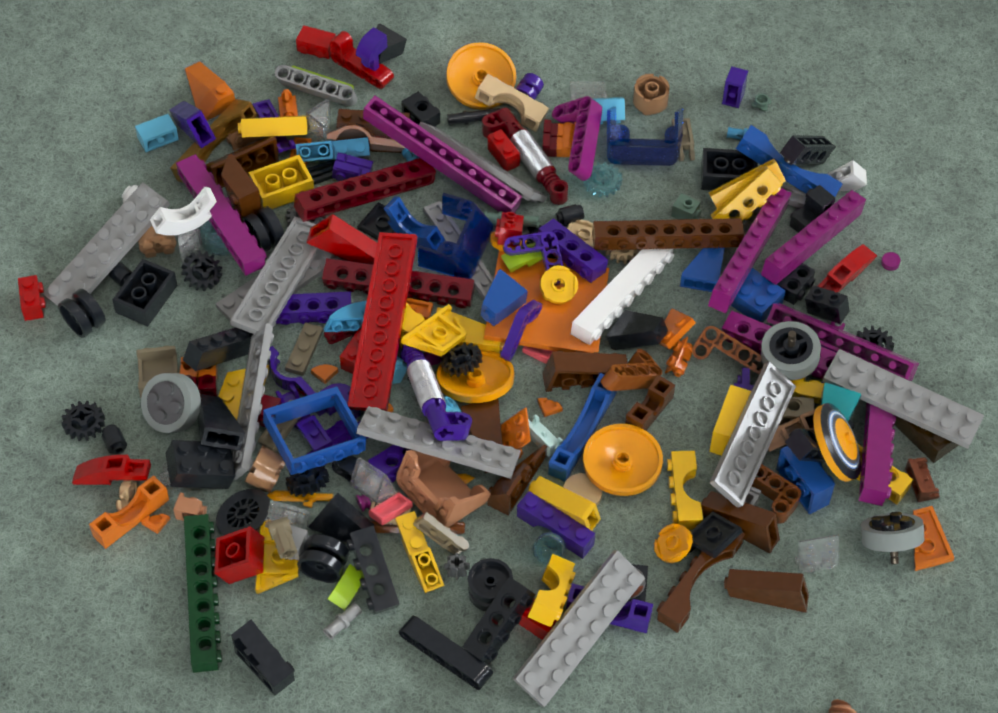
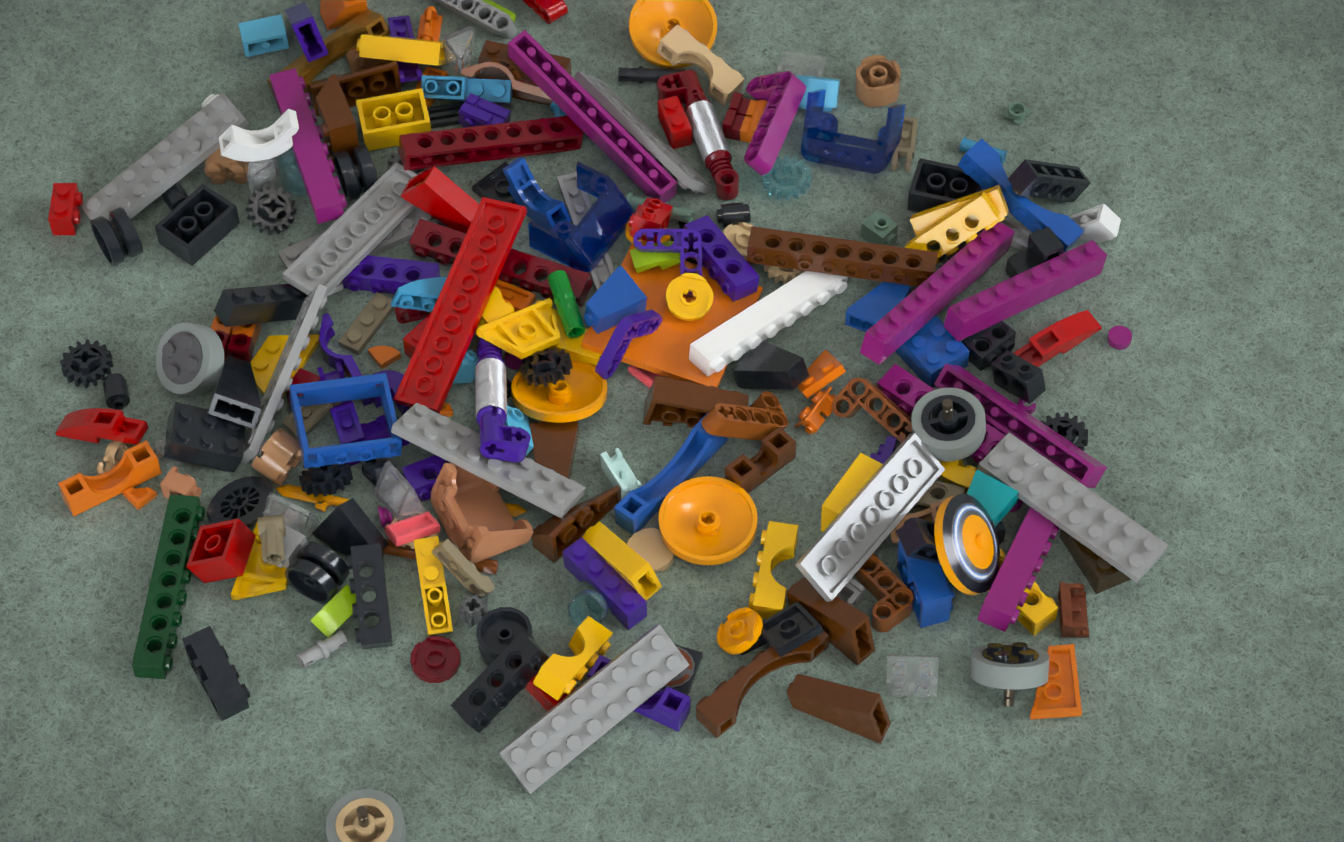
camera: 15 degrees right, 0 degrees up
dark tan panel [136,346,178,398] -> none
black beam [399,615,493,690] -> none
black brick [401,91,441,126] -> none
orange hinge [501,407,531,459] -> none
dark purple wheel [515,73,544,100] -> none
orange tile [537,398,563,417] -> none
dark purple brick [722,66,748,109] -> none
none -> dark red tile [410,636,461,683]
none -> green axle [548,270,585,338]

